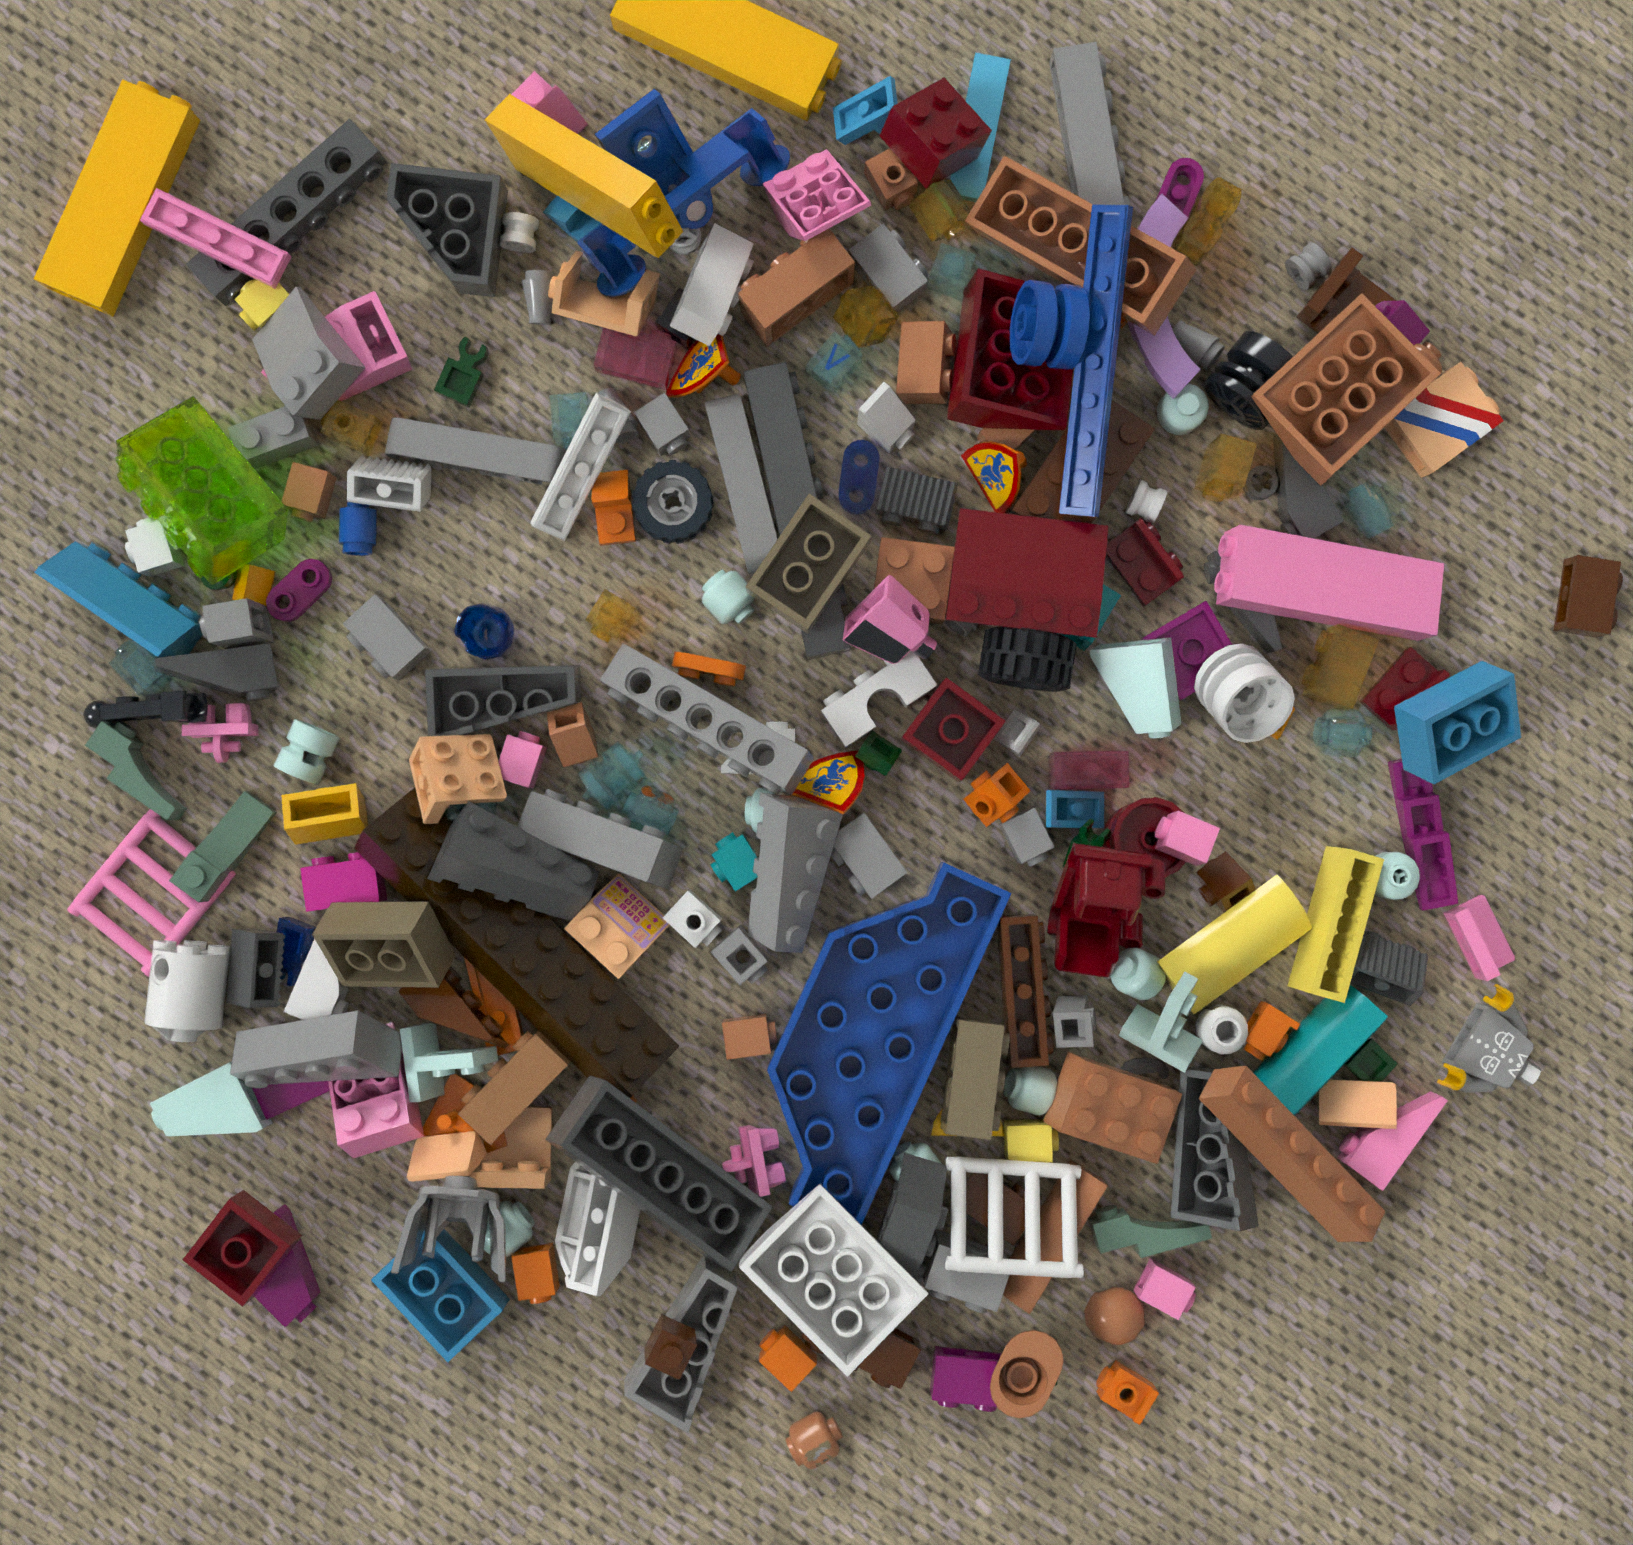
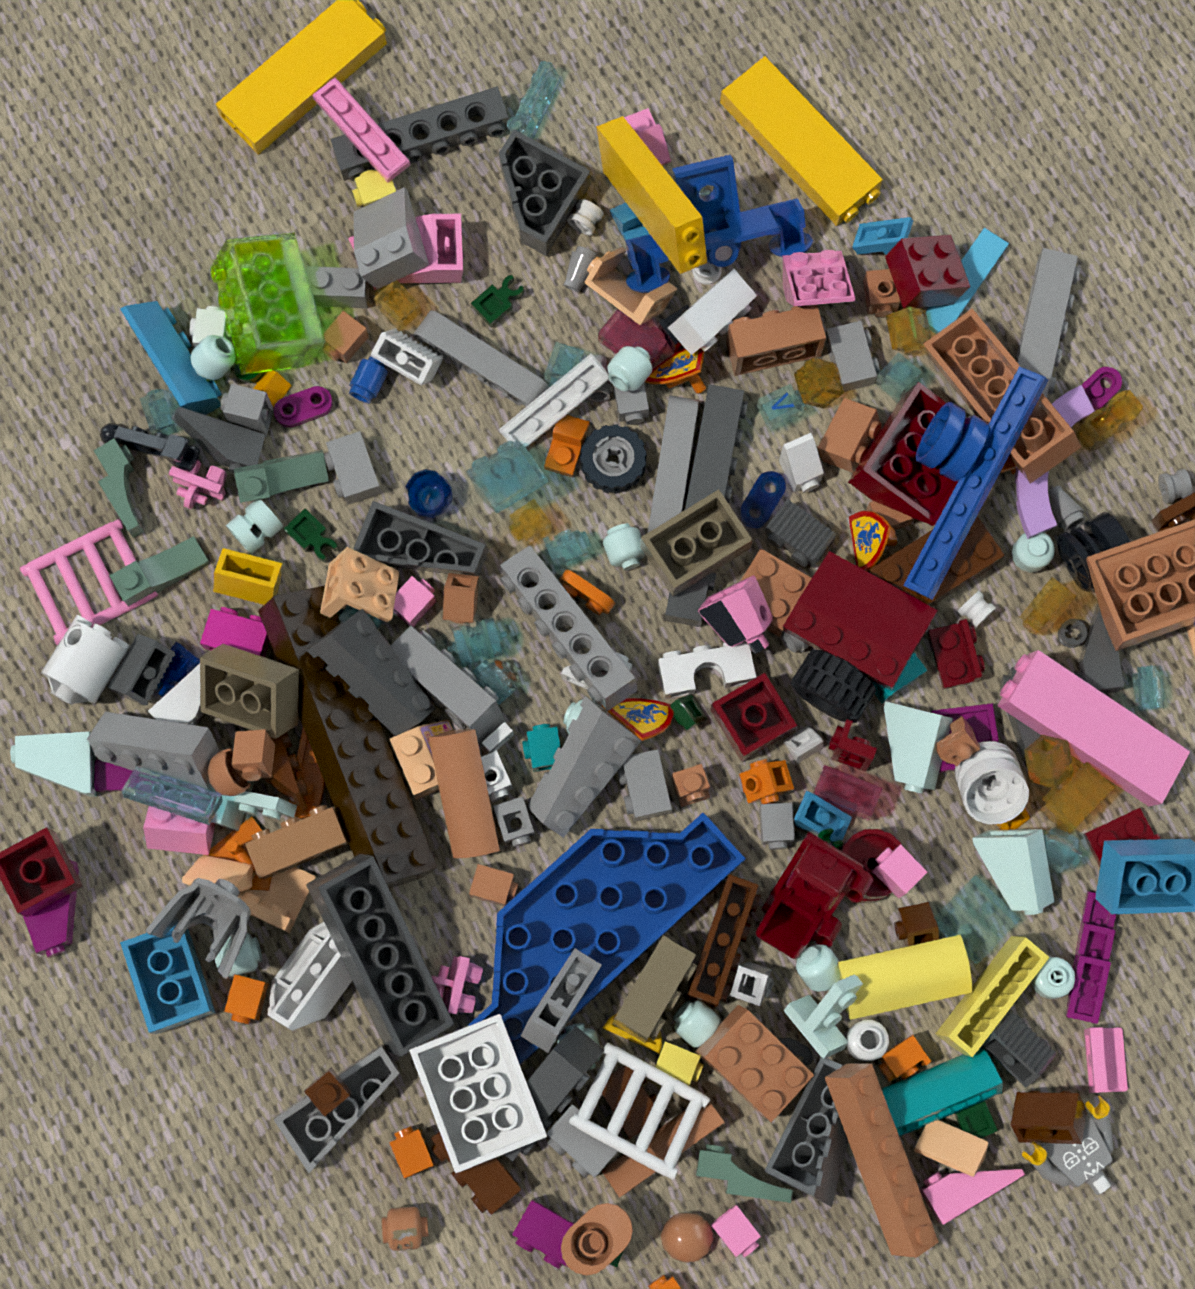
camera: 25 degrees right, 10 degrees down
none -> clear light blue plate [122,766,223,825]
none -> light aqua head [190,335,236,380]
none -> nougat hair [207,748,251,796]
none -> nougat brick [232,729,275,781]
none -> sand green slope [234,450,329,503]
none -> dark green plate [284,508,338,563]
none -> nougat brick [429,729,500,858]
none -> clear light blue slope [466,440,549,513]
none -> white tile [482,722,514,753]
none -> clear light blue plate [507,61,561,139]
none -> light grey slope [521,948,602,1053]
none -> clear light blue brick [543,530,591,572]
none -> light aqua head [607,346,652,391]
none -> nougat brick [671,764,710,807]
none -> dark red bracket [828,719,877,772]
none -> clear light blue slope [935,874,1021,965]
none -> nougat piece [936,716,980,766]
none -> light aqua slope [972,829,1054,915]
none -> reddish brown brick [1011,1090,1087,1144]
none -> clear yellow brick [1024,735,1074,788]

